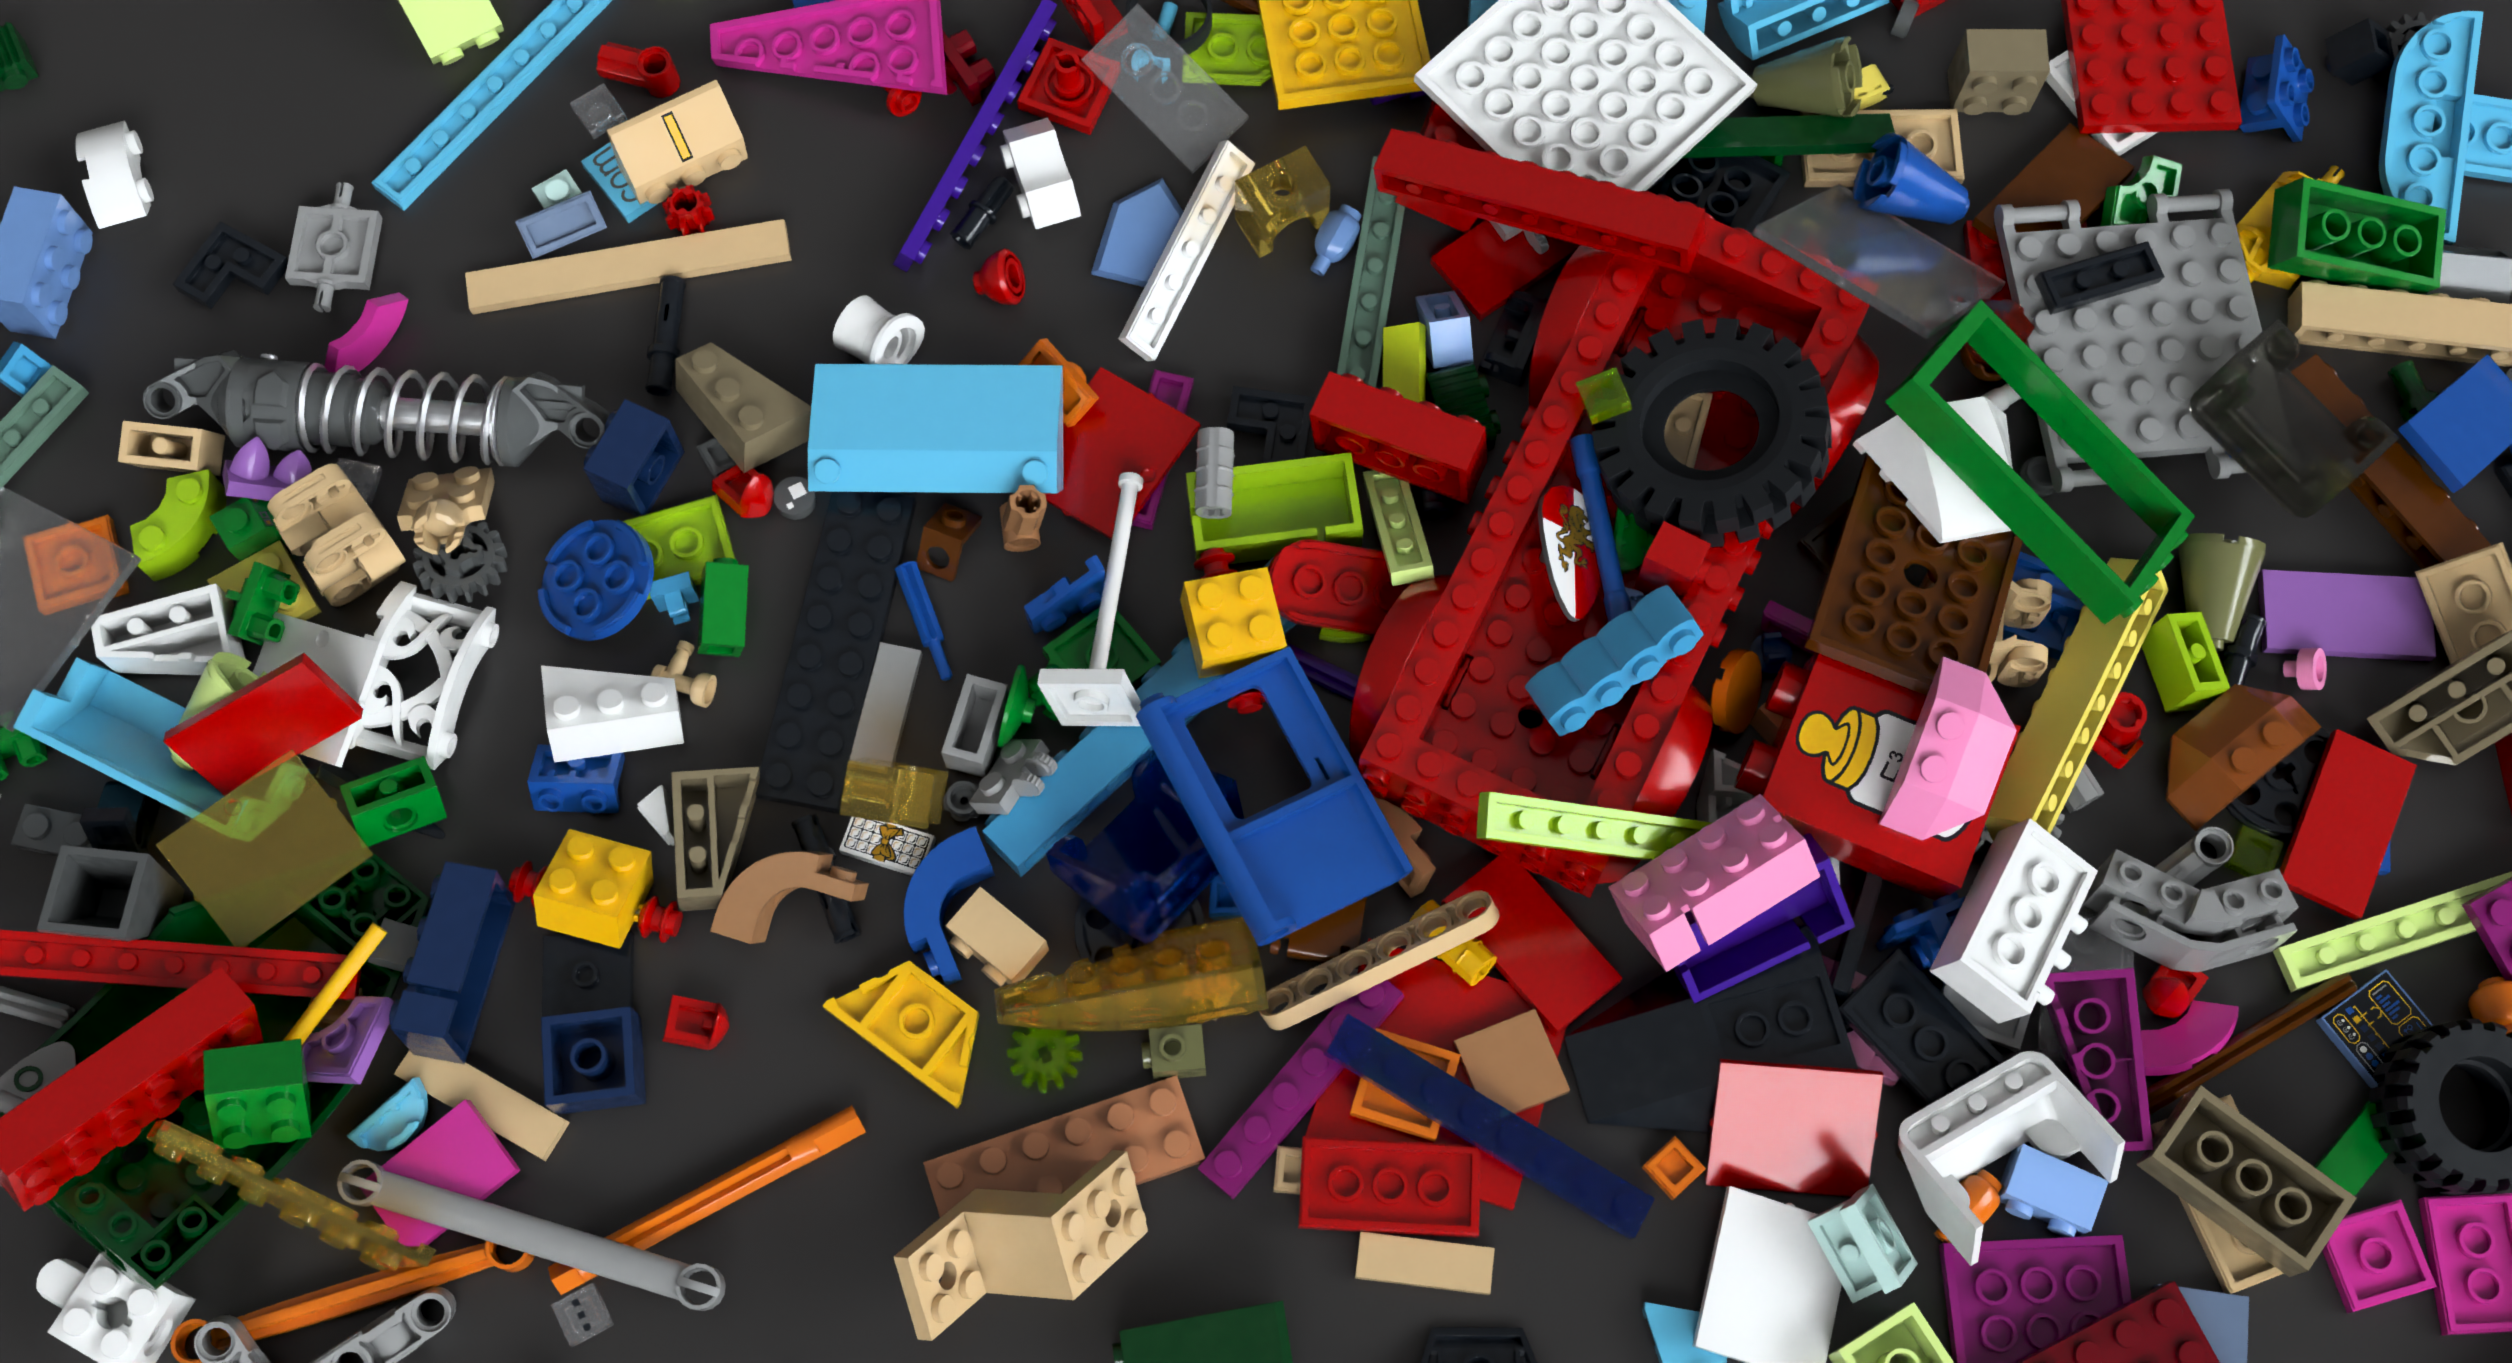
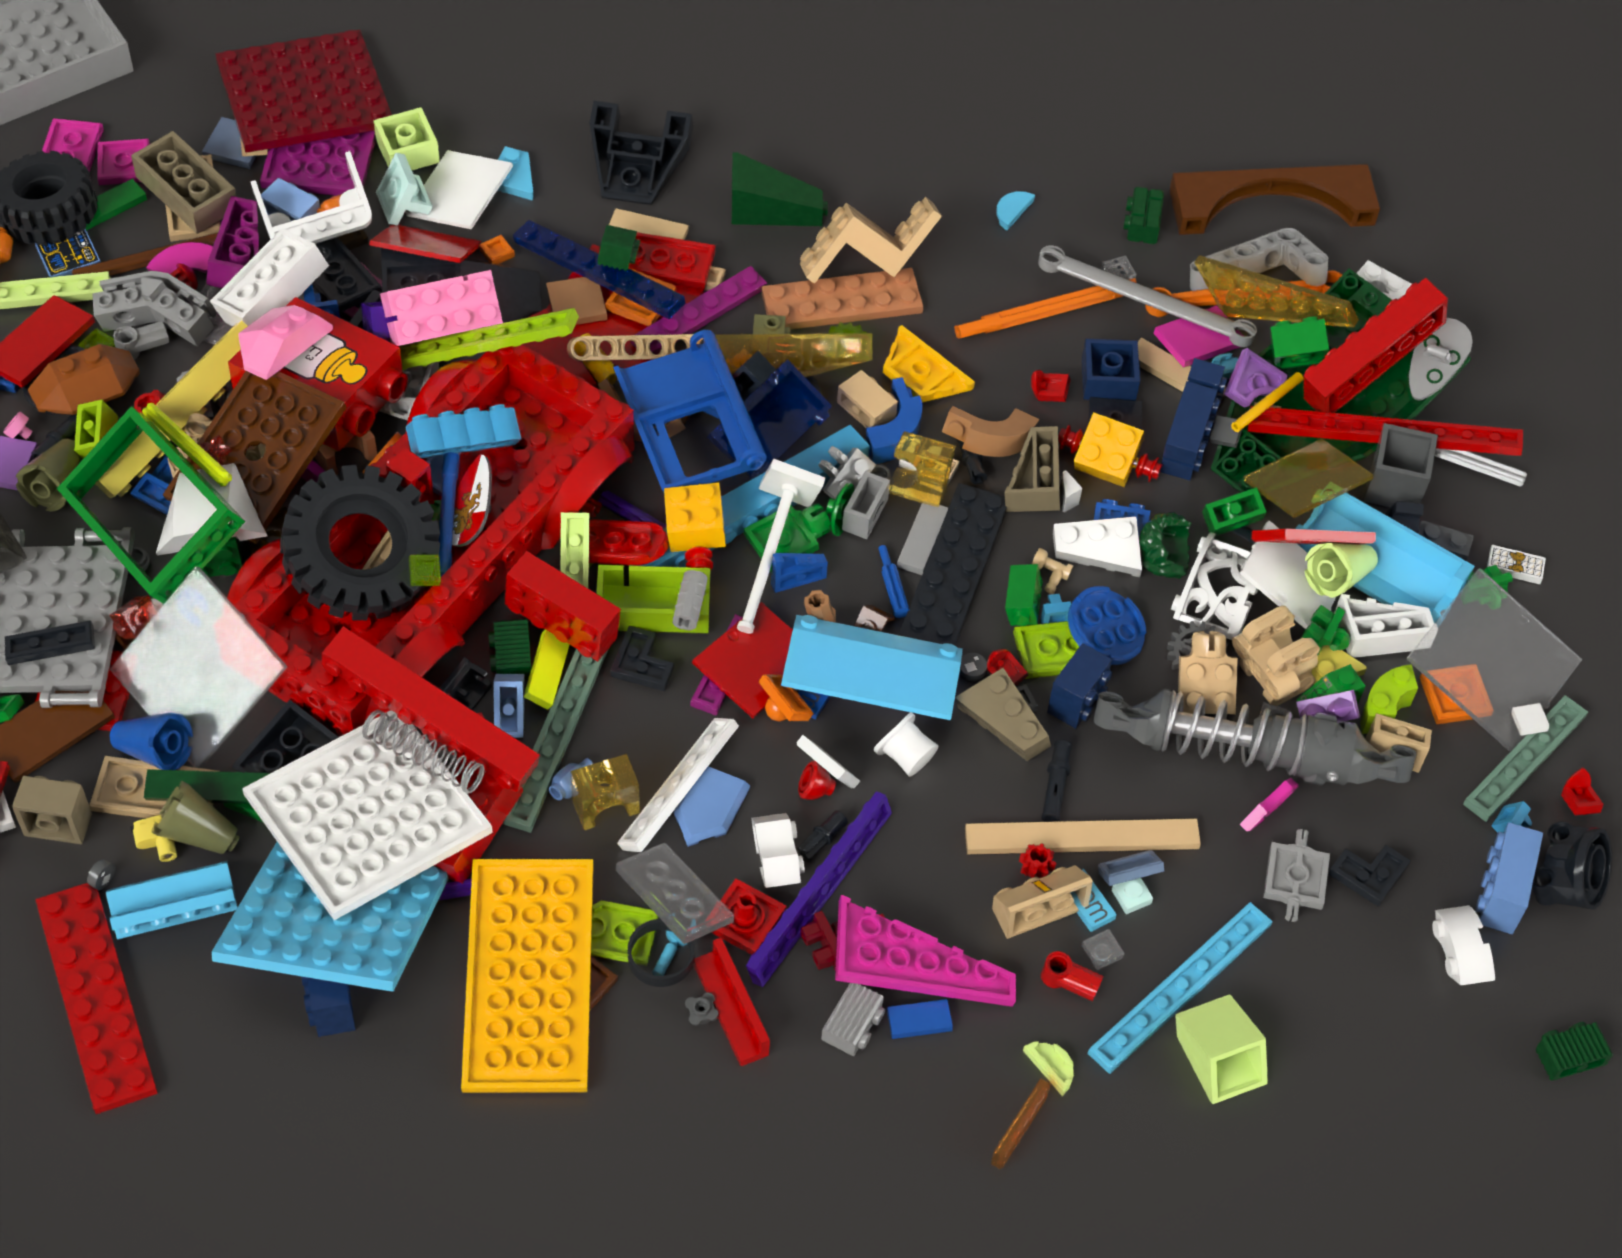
camera: 175 degrees left, 15 degrees down
none -> neon yellow axle [142,403,232,487]
none -> clear red plant [200,435,232,465]
none -> light grey piece [362,709,484,794]
none -> dark green brick [597,225,640,271]
none -> black brick [732,351,776,402]
none -> white tile [797,735,860,789]
none -> dark green hair [1139,512,1191,579]

